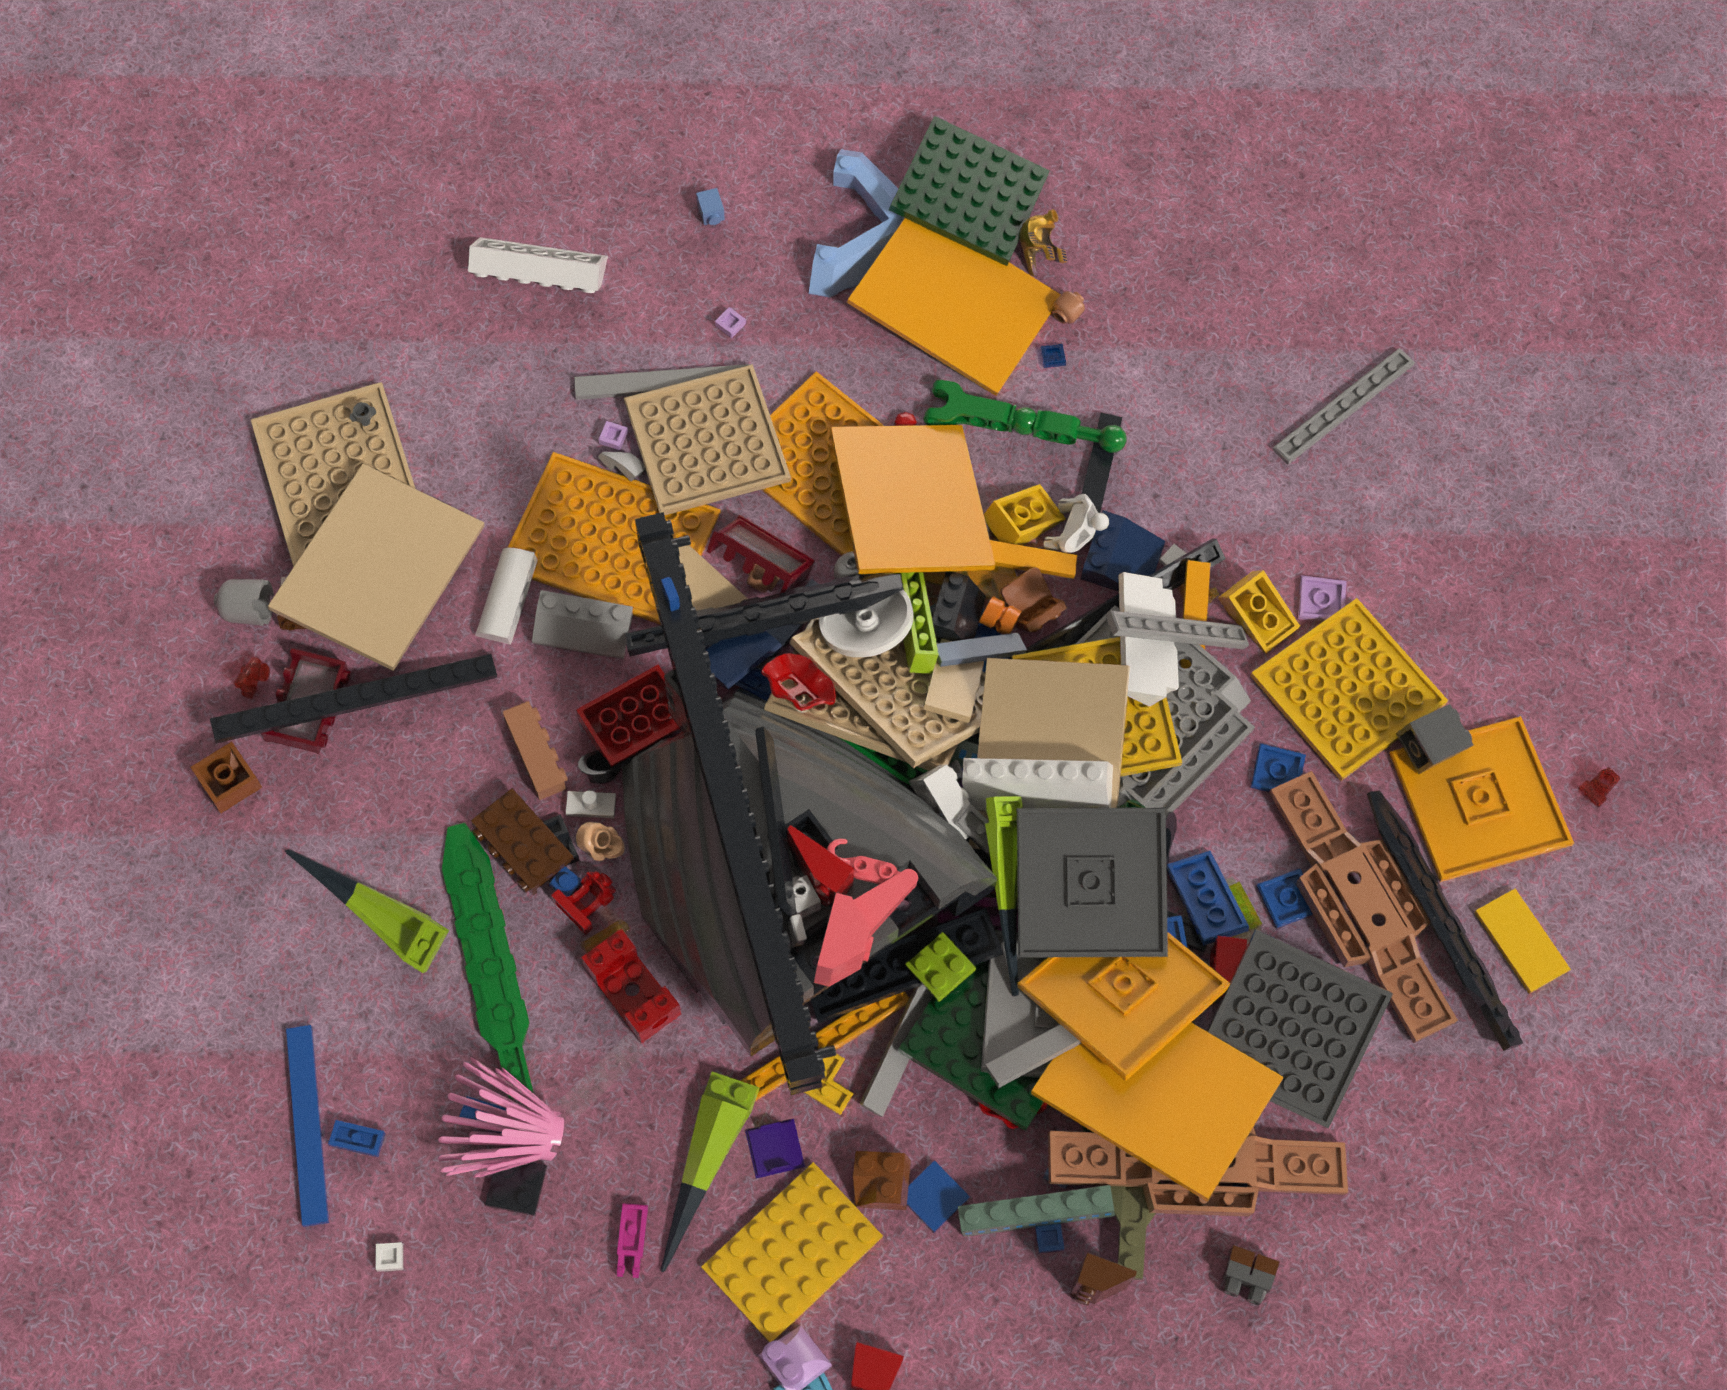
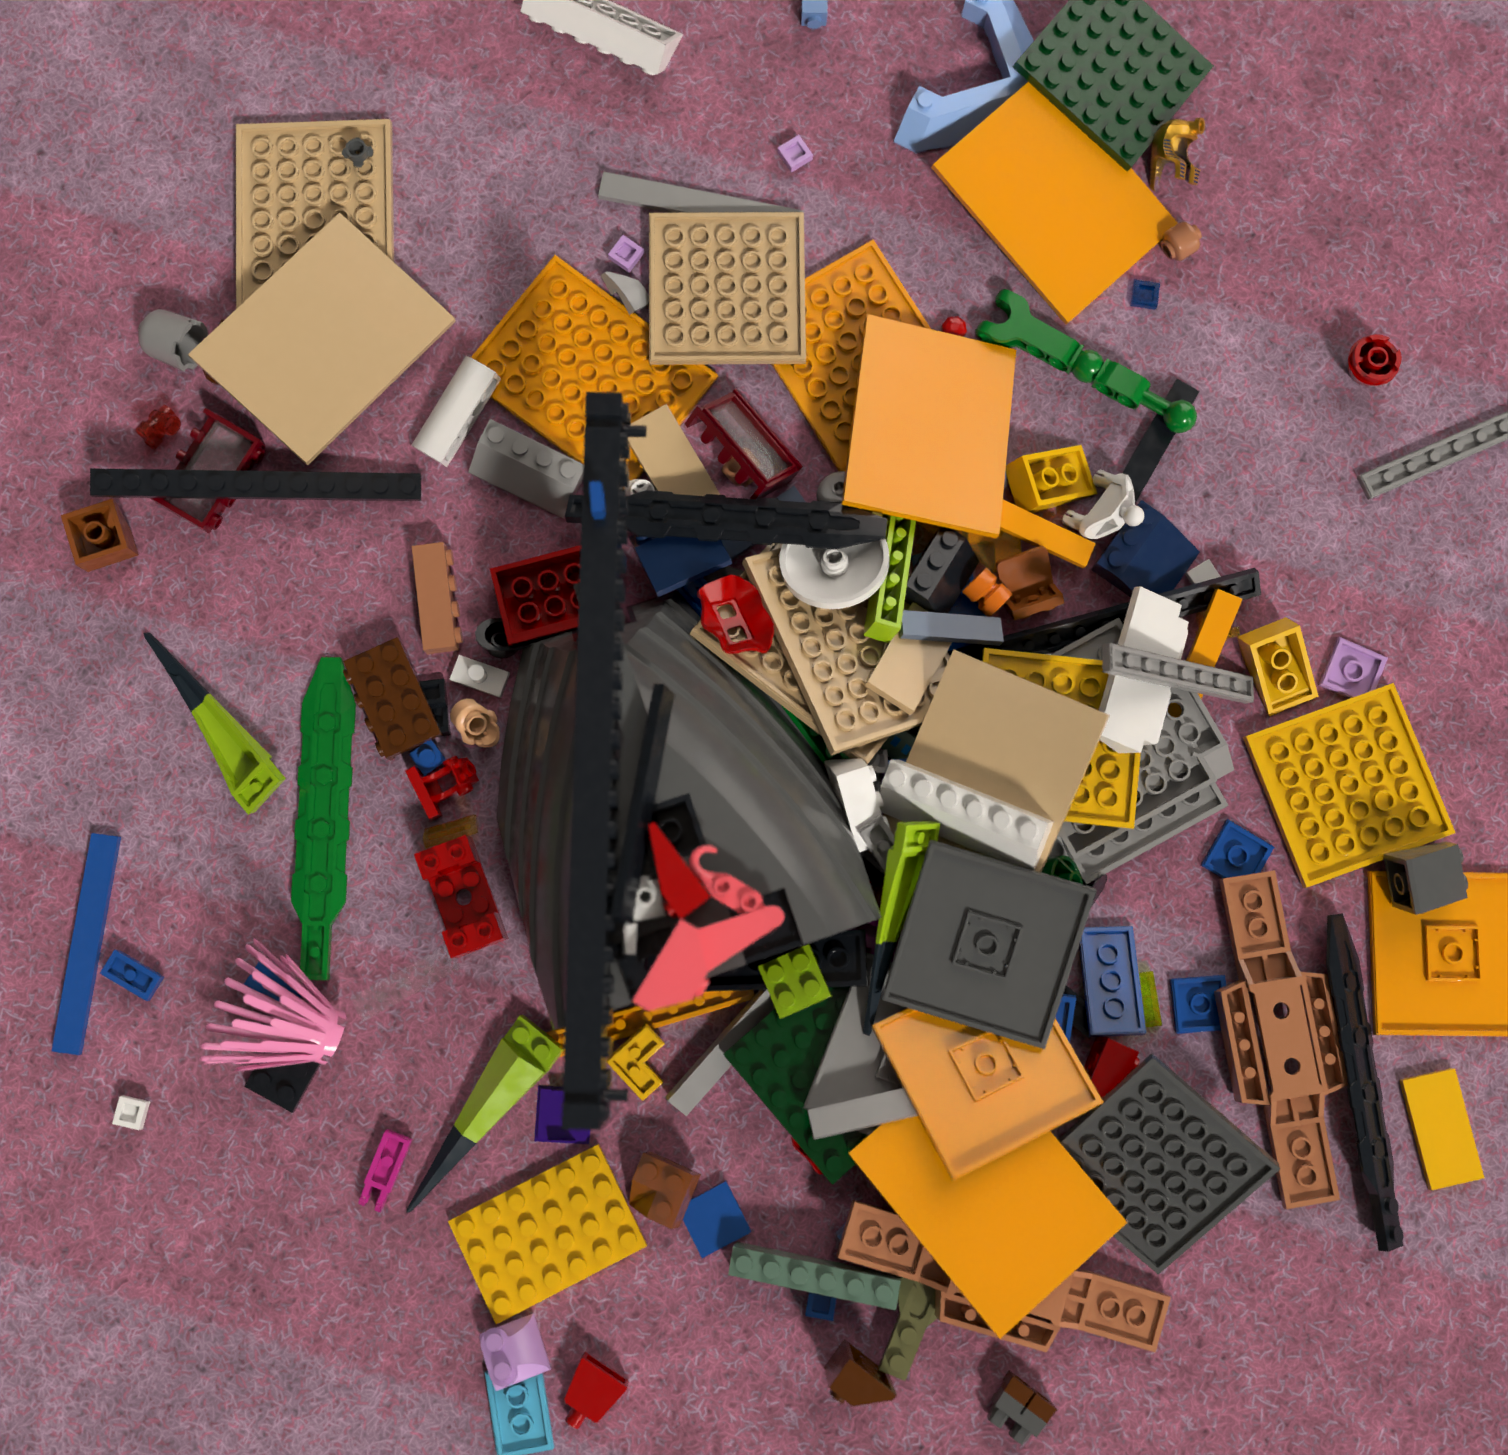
camera: 15 degrees right, 15 degrees up
none -> red cone [1348,334,1402,386]

